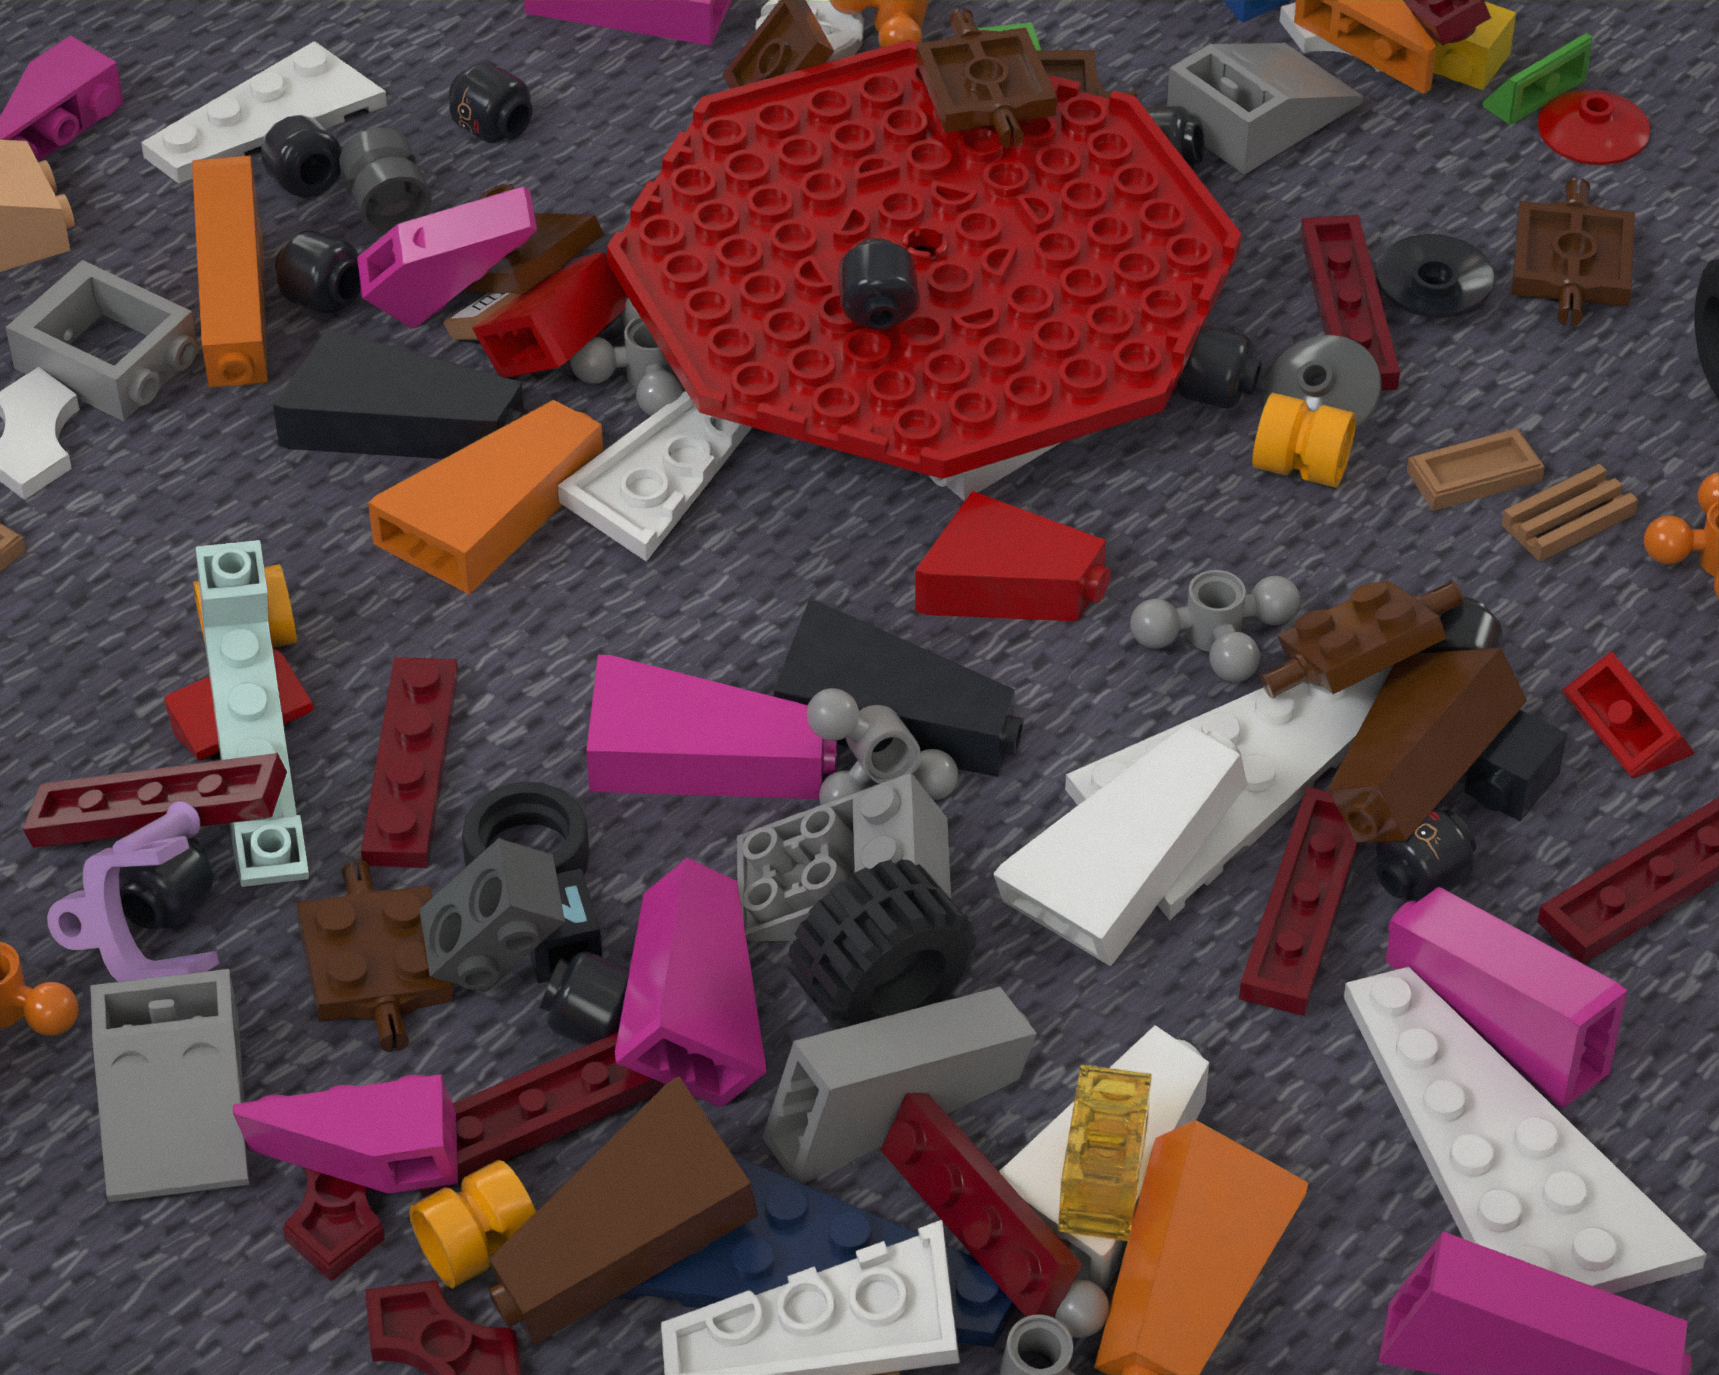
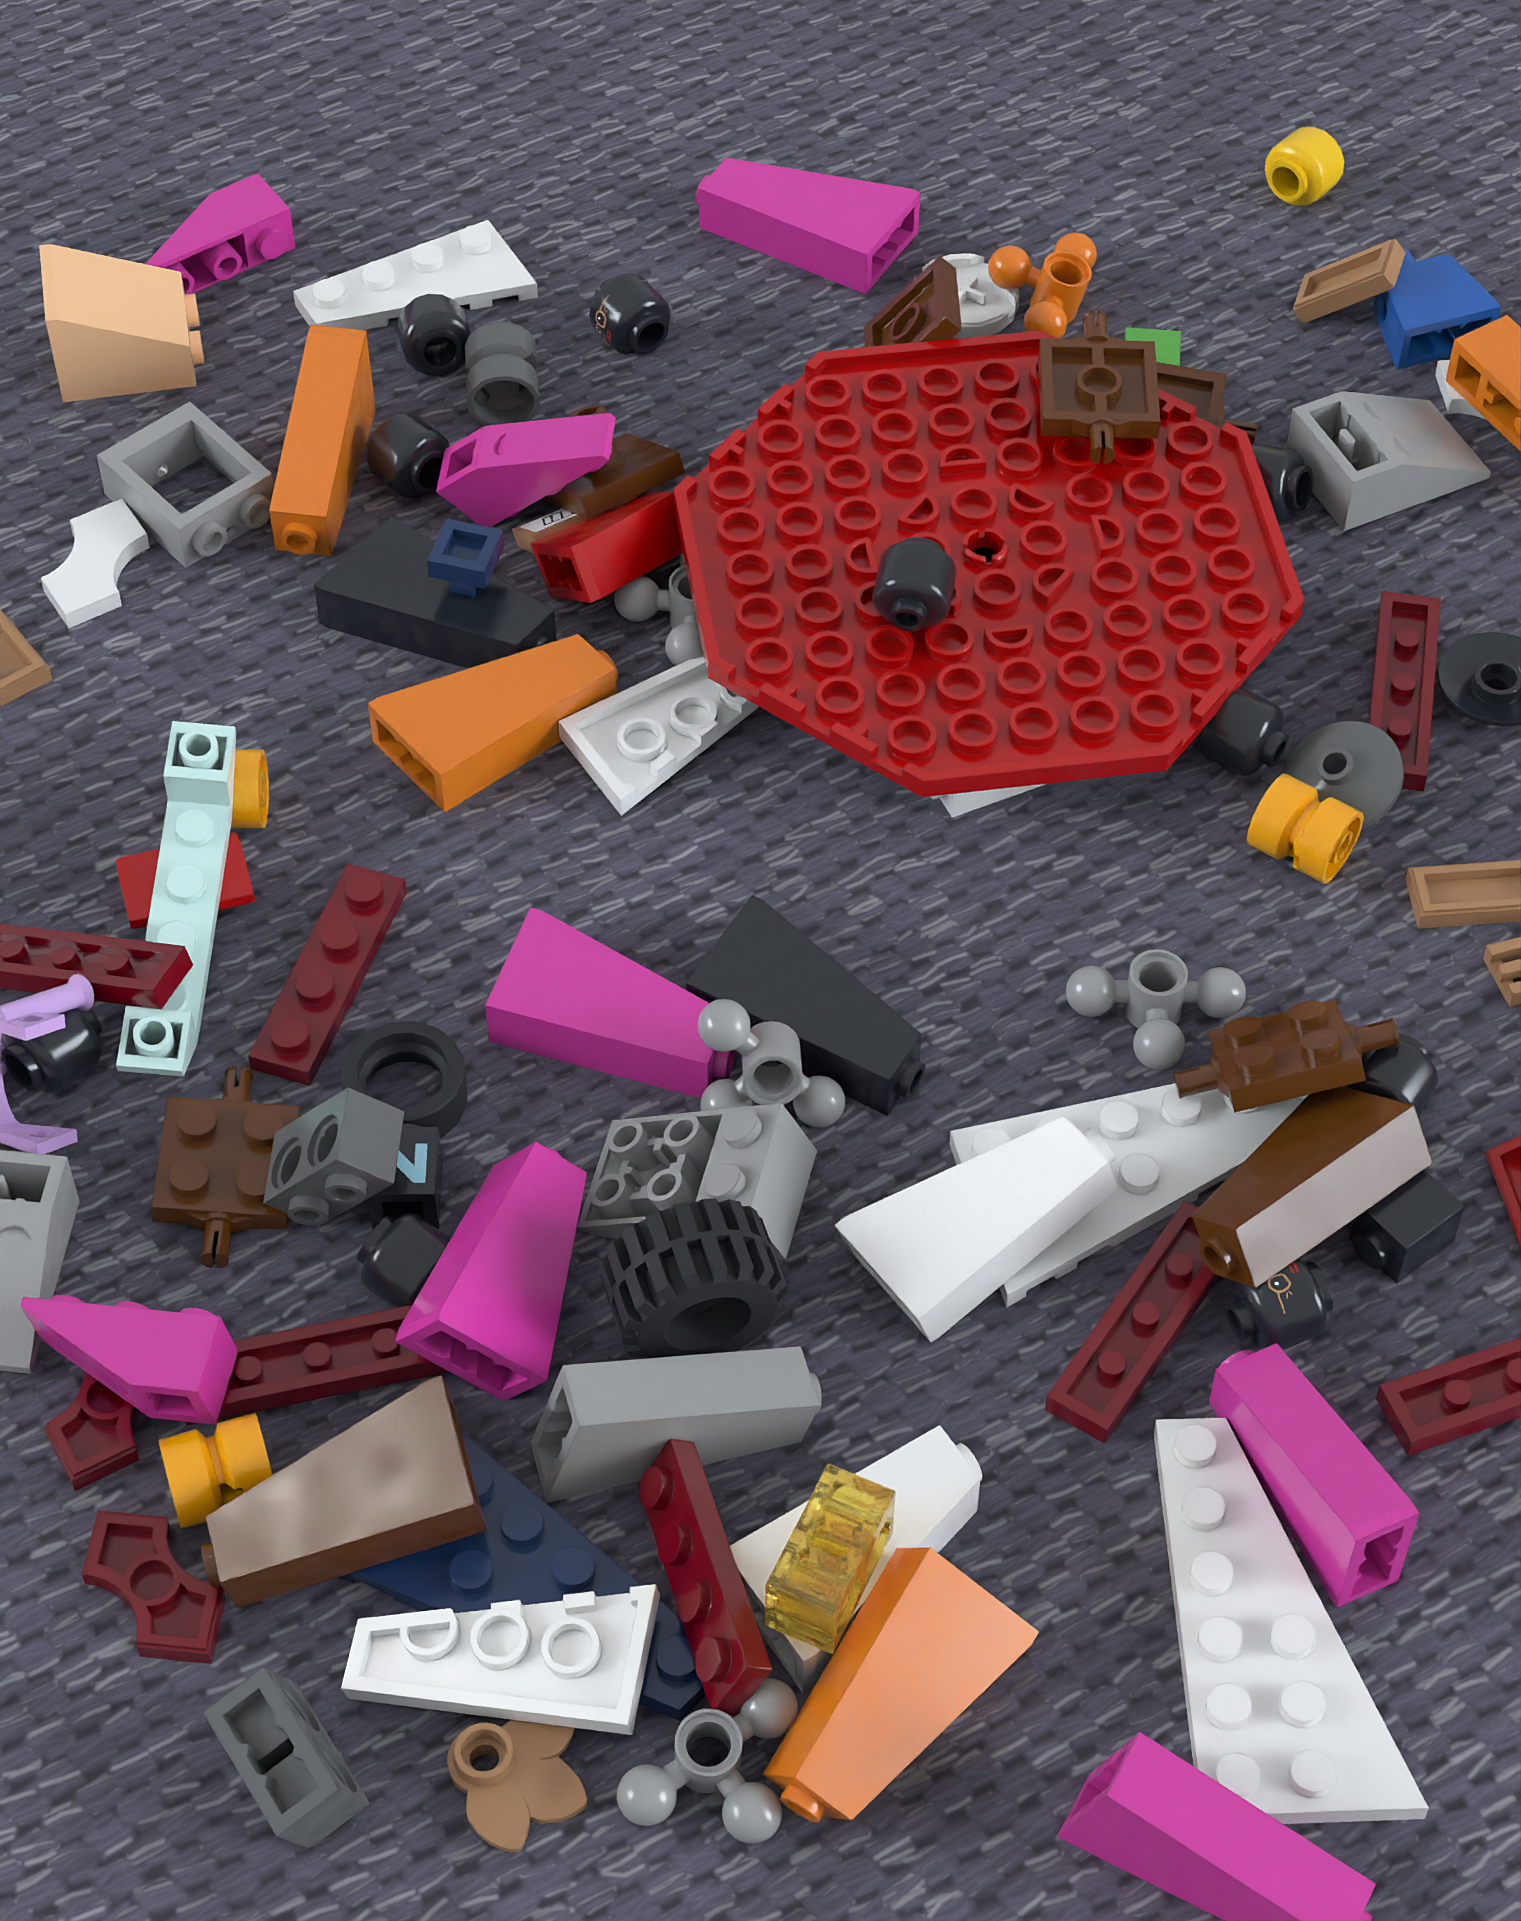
camera: 15 degrees right, 5 degrees up
red slope [915,491,1111,621] -> none
none -> dark blue tile [427,519,504,598]

